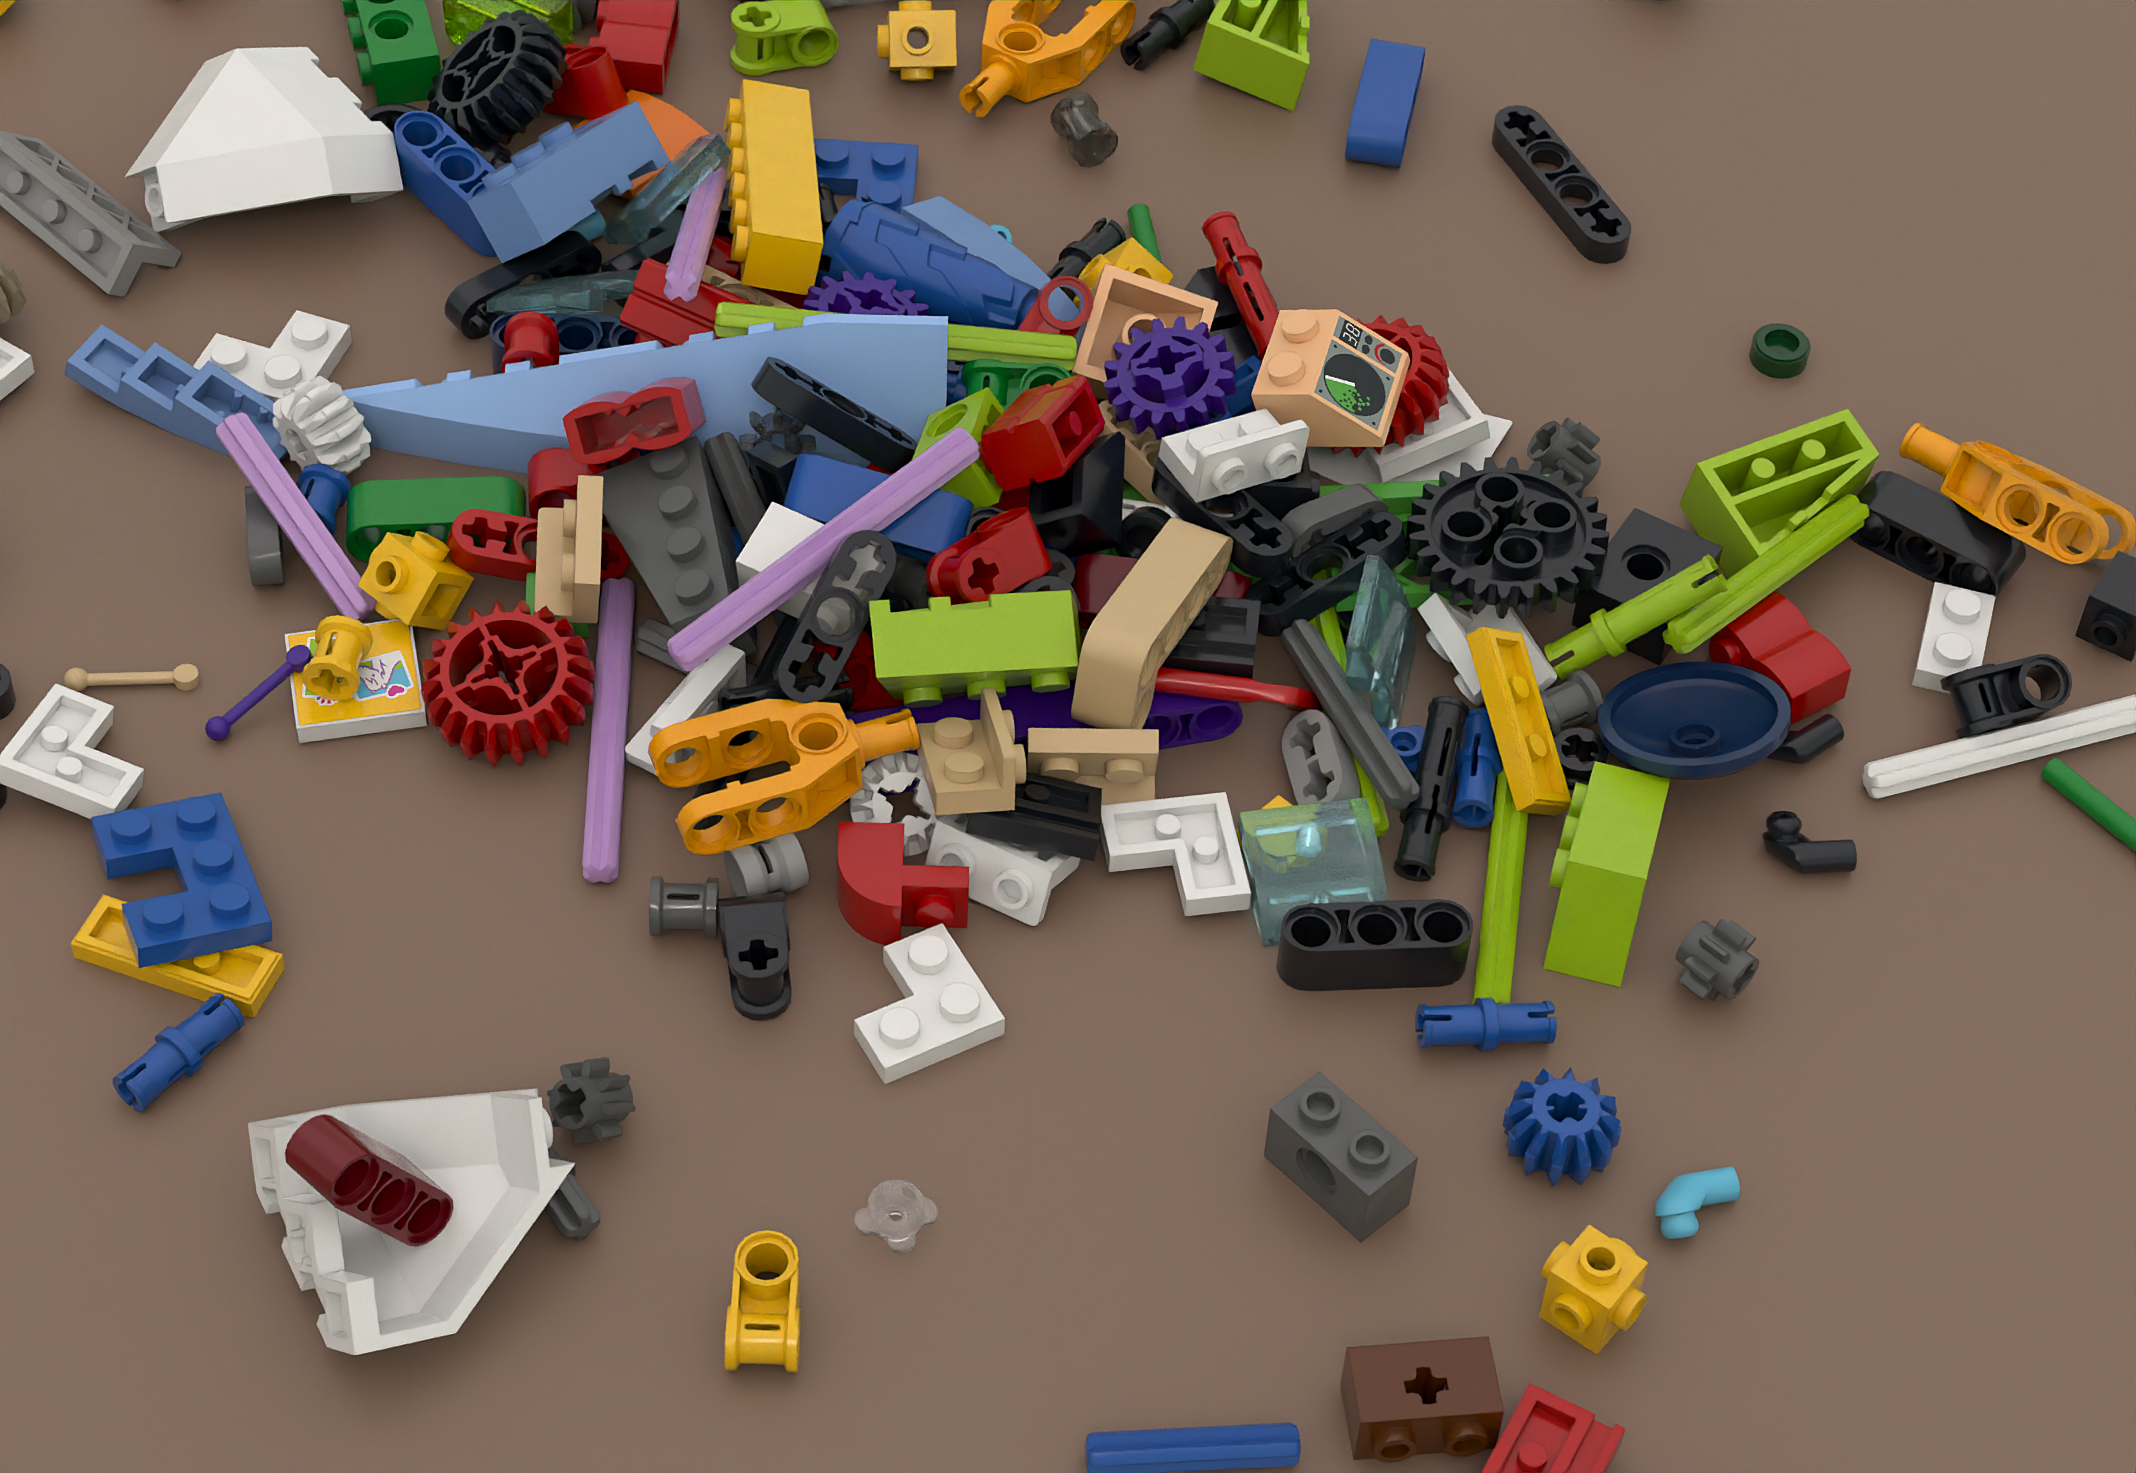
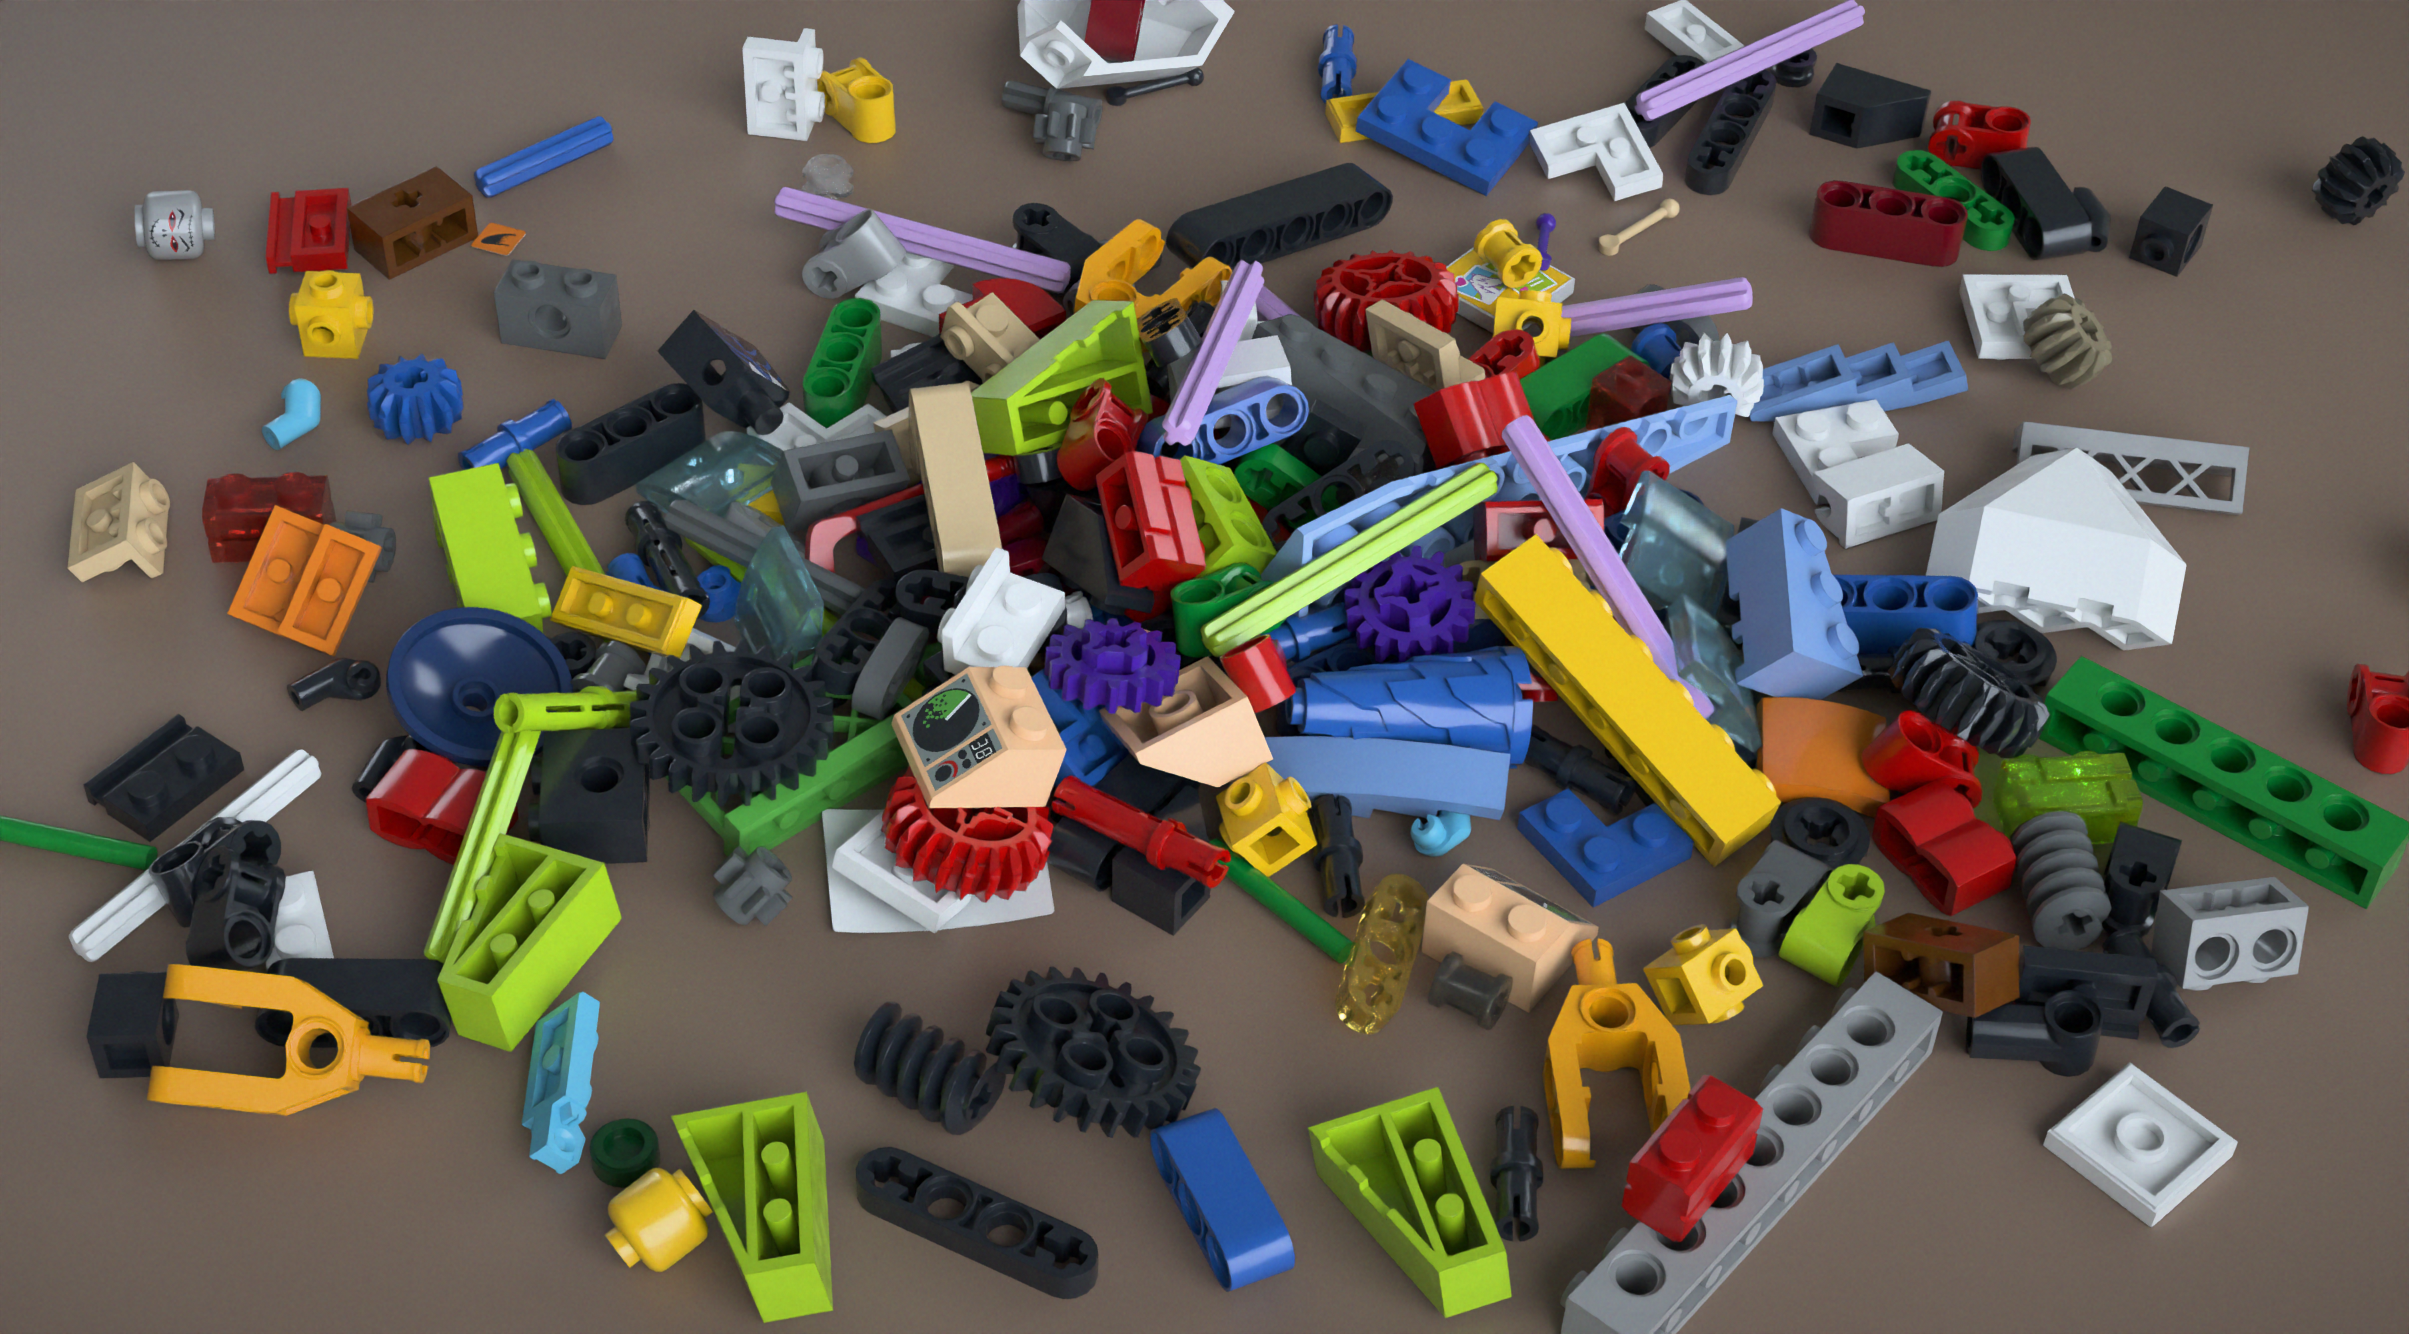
camera: 145 degrees right, 5 degrees down
none -> tan bracket [67,462,170,583]
none -> black plate [83,714,244,842]
none -> black piece [186,846,286,971]
none -> clear red brick [202,472,336,563]
none -> orange slope [227,505,382,657]
none -> orange sticker [471,223,526,256]
none -> medium azure hinge [522,991,600,1174]
none -> yellow head [605,1168,713,1272]
none -> black torso [657,310,790,435]
none -> lime wedge [671,1091,833,1323]
none -> white bracket [743,28,825,141]
none -> dark grey brick [770,429,910,533]
none -> lavender axle [774,187,1071,293]
none -> light grey piece [802,209,907,299]
none -> green beam [802,298,882,429]
none -> black piece [854,1001,1006,1135]
none -> black gear [985,967,1201,1138]
none -> black beam [1166,163,1393,272]
none -> clear yellow beam [1335,873,1430,1035]
none -> light nougat slope [1421,863,1599,1013]
none -> clear red brick [1586,355,1671,431]
none -> dark grey piece [1730,840,1834,958]
none -> black gear [1769,797,1870,870]
none -> white hinge [1813,443,1944,549]

